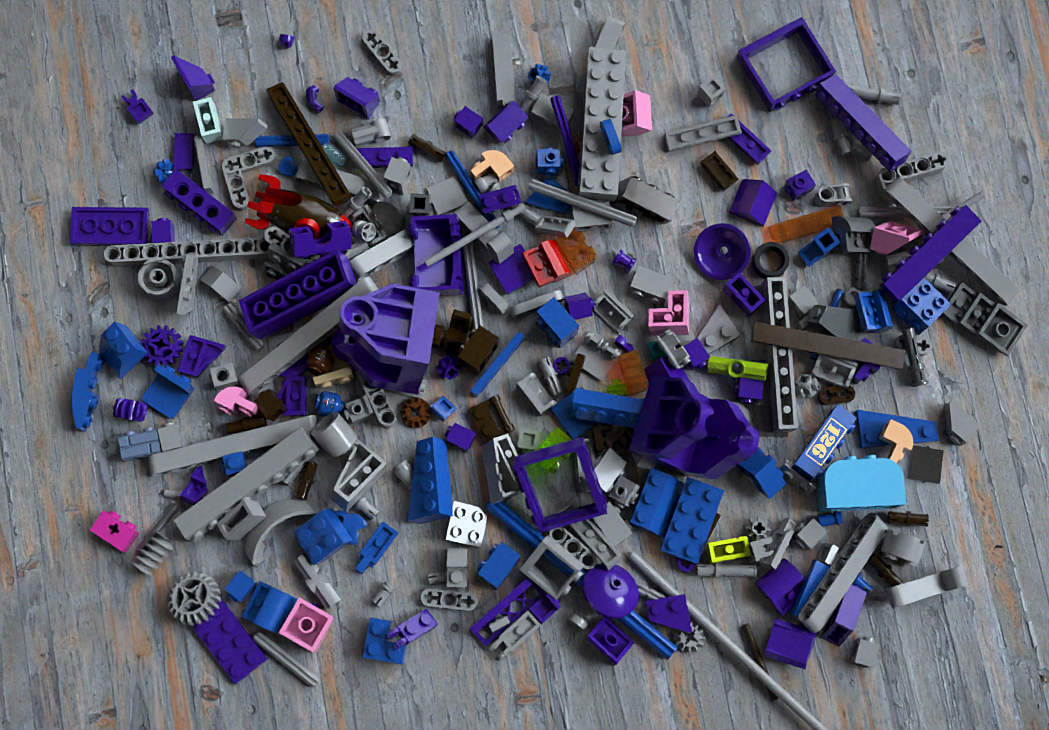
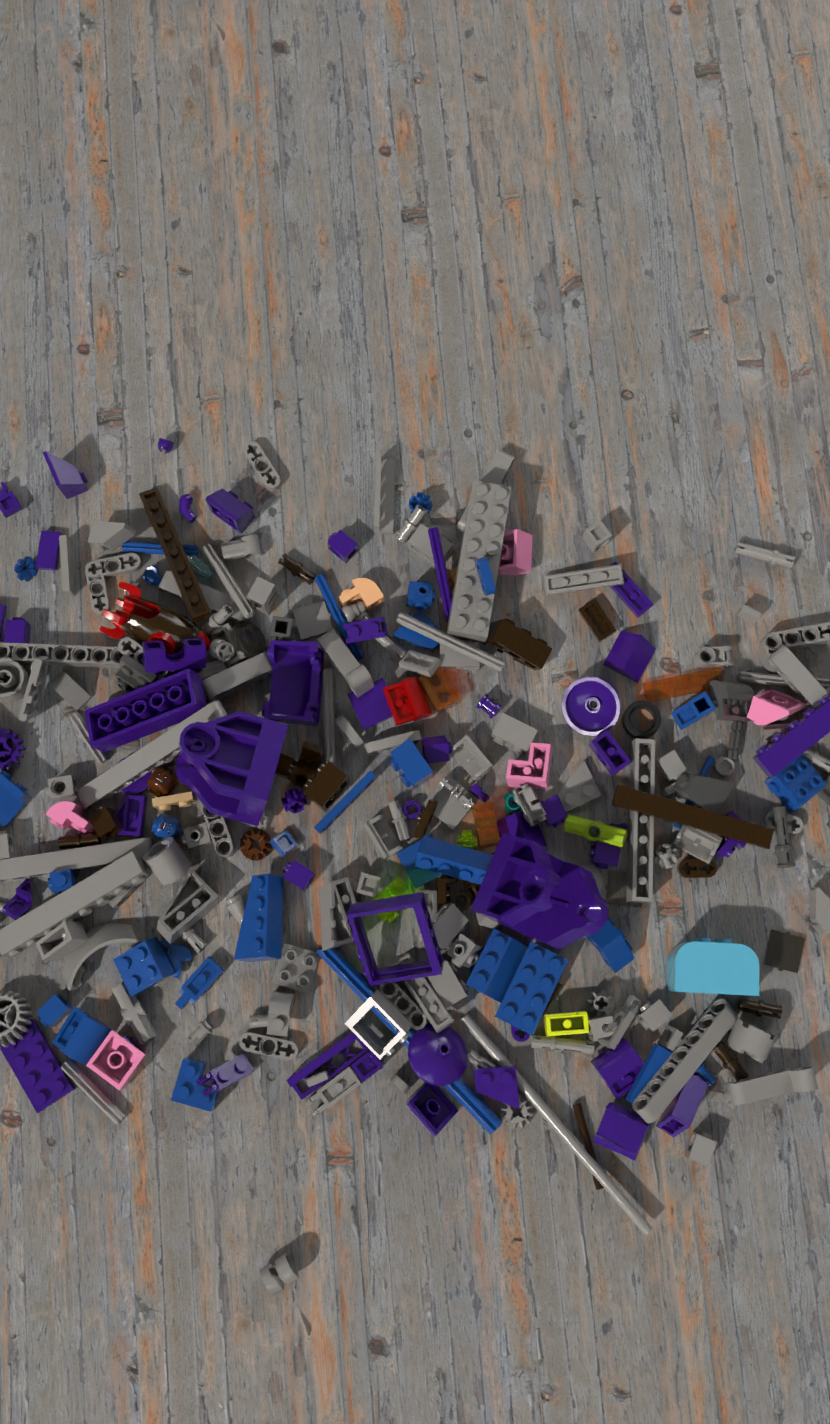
camera: 10 degrees right, 0 degrees up
dark purple brick [161,169,237,235] -> none
dark purple wing [178,335,226,378] -> none
light aqua brick [193,97,223,144] -> none
dark brown axle [295,461,318,500] -> none
dark purple plate [357,147,413,168] -> none
light grey bar [424,203,526,267] -> none
dark brown plate [468,394,515,445] -> none
blue brick [477,541,521,590] -> none
dark purple brick [483,100,528,143] -> none
dark purple window [736,17,836,112] -> none
light grey hinge [780,459,818,496] -> none
dark purple brick [784,169,816,201] -> none
brick [791,404,857,482] -> none
dark purple brick [815,75,912,172] -> none
blue pin [817,510,843,527] -> none
light grey pin [829,118,853,157] -> none
blue brick [853,289,893,333] -> none
blue wing [856,410,939,448] -> none
light nougat brick [879,419,913,463] -> none

